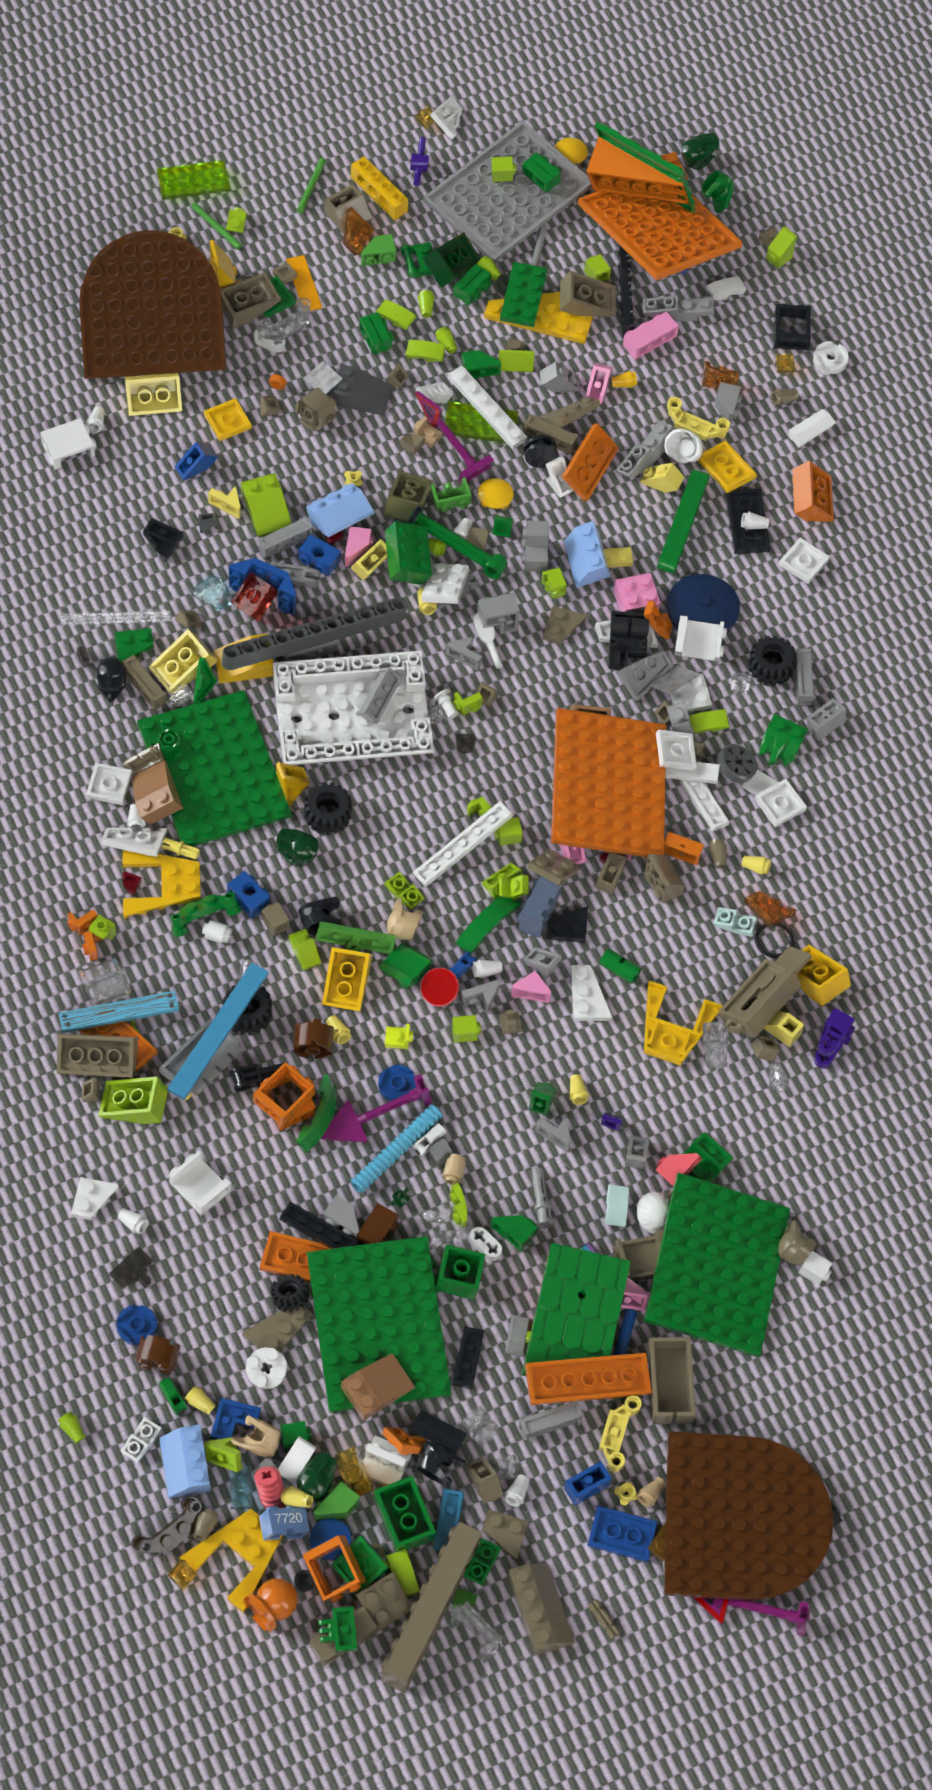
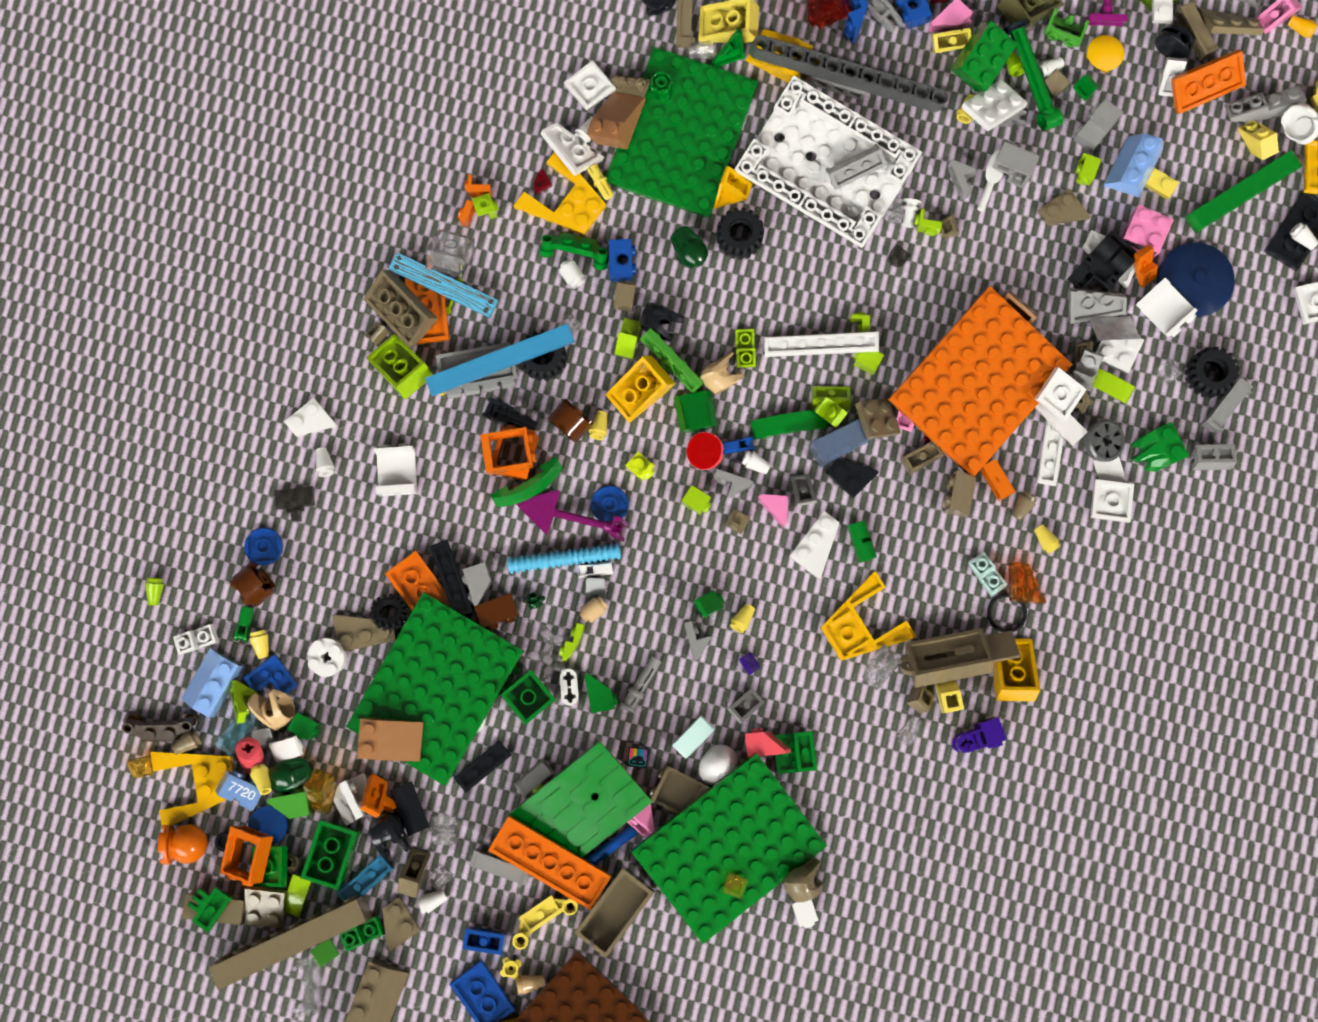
camera: 50 degrees right, 20 degrees up
none -> clear yellow plate [722,872,748,899]

